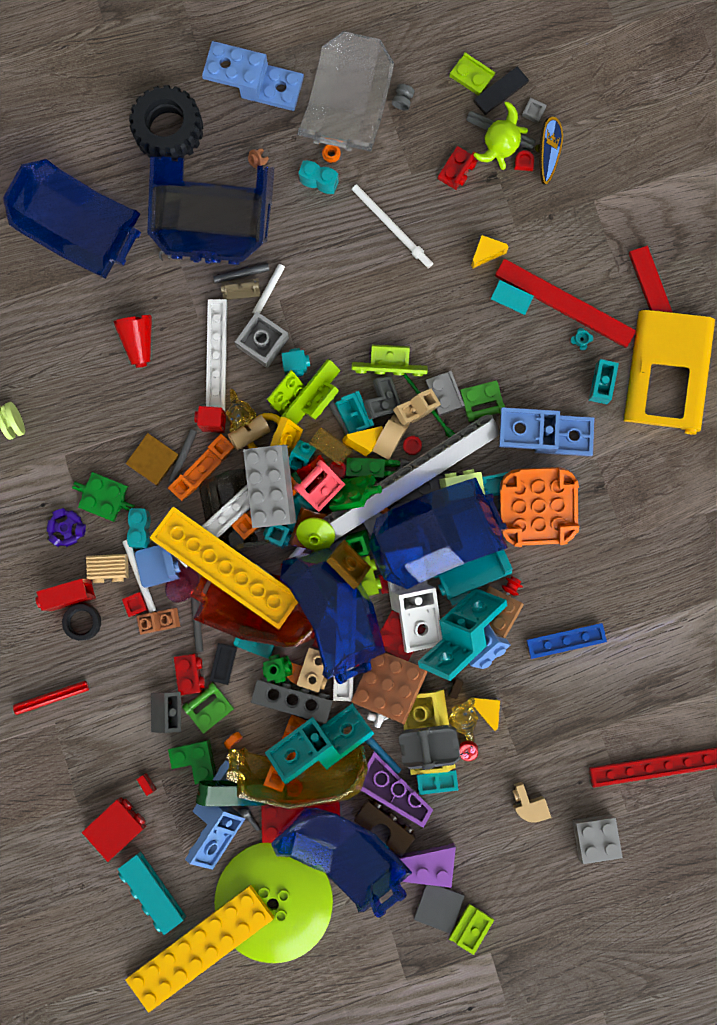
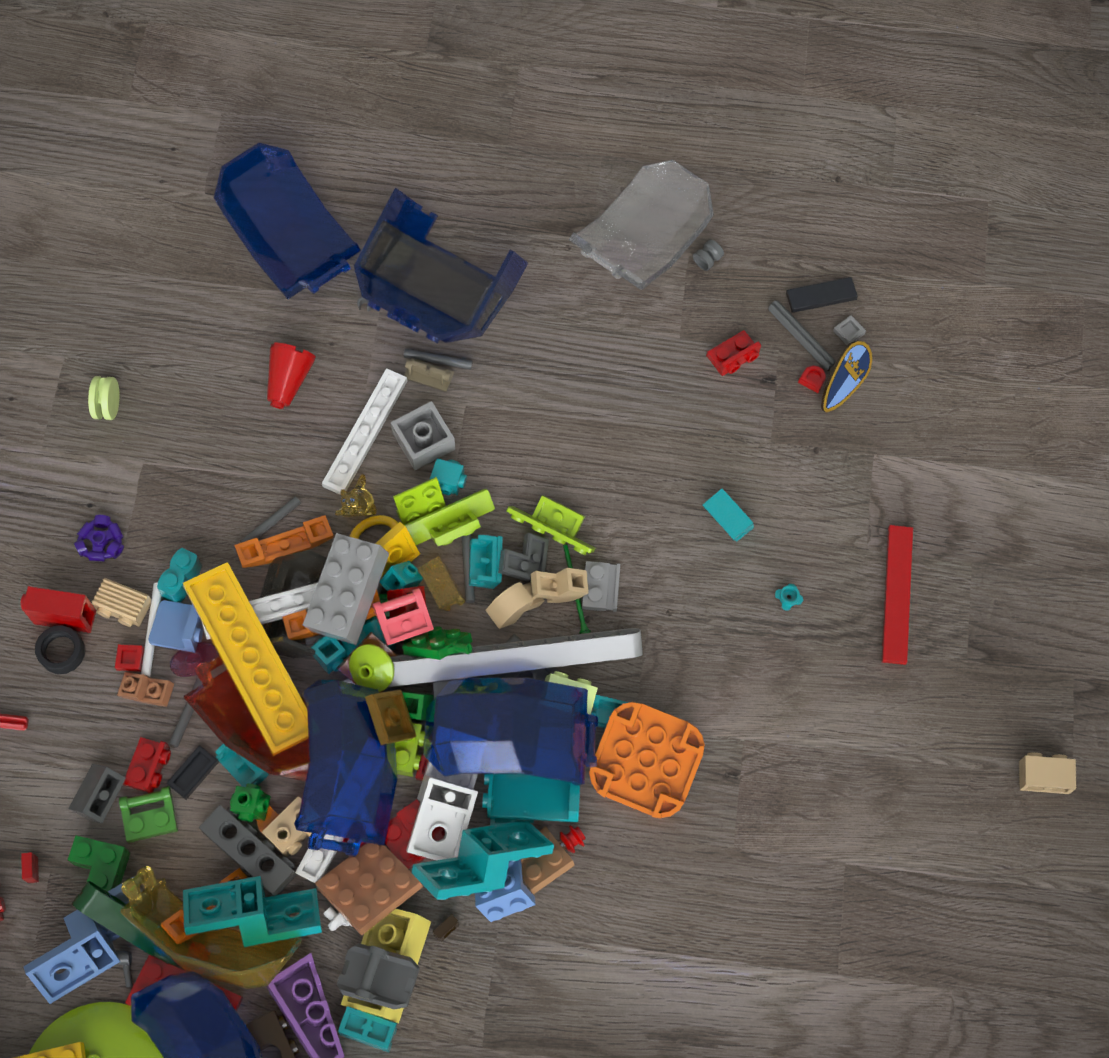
camera: 20 degrees right, 15 degrees down
green plate [72,472,135,522] -> none
pearl gold tile [126,433,179,486] -> none
black tyre [129,85,204,163] -> none
red brick [194,406,226,433] -> none
medium blue bracket [202,41,304,111] -> none
orange tile [224,732,243,750] -> none
tan pin [228,415,270,451] -> none
nougat plate [248,149,269,169] -> none
white bar [252,264,285,314] -> none
teal brick [298,160,339,194] -> none
orange plate [322,144,341,163] -> none
red tile [328,461,346,480] -> none
yellow slope [342,426,383,456] -> none
green hinge [346,458,400,480] -> none
white bar [352,184,433,268] -> none
dark azure bar [365,737,402,774] -> none
red tile [403,436,422,455] -> none
clear yellow animal [448,698,478,742] -> none
lime plate [449,53,495,96] -> none
tile [459,741,478,761] -> none
bright green plate [460,380,505,422] -> none
yellow slope [468,697,500,731] -> none
yellow slope [471,235,509,268] -> none
lime piece [474,102,528,170] -> none
red tile [495,258,636,348] -> none
medium blue bracket [499,408,594,456] -> none
blue plate [526,623,607,659] -> none
teal brick [588,359,619,404] -> none
yellow piece [624,310,715,435] -> none

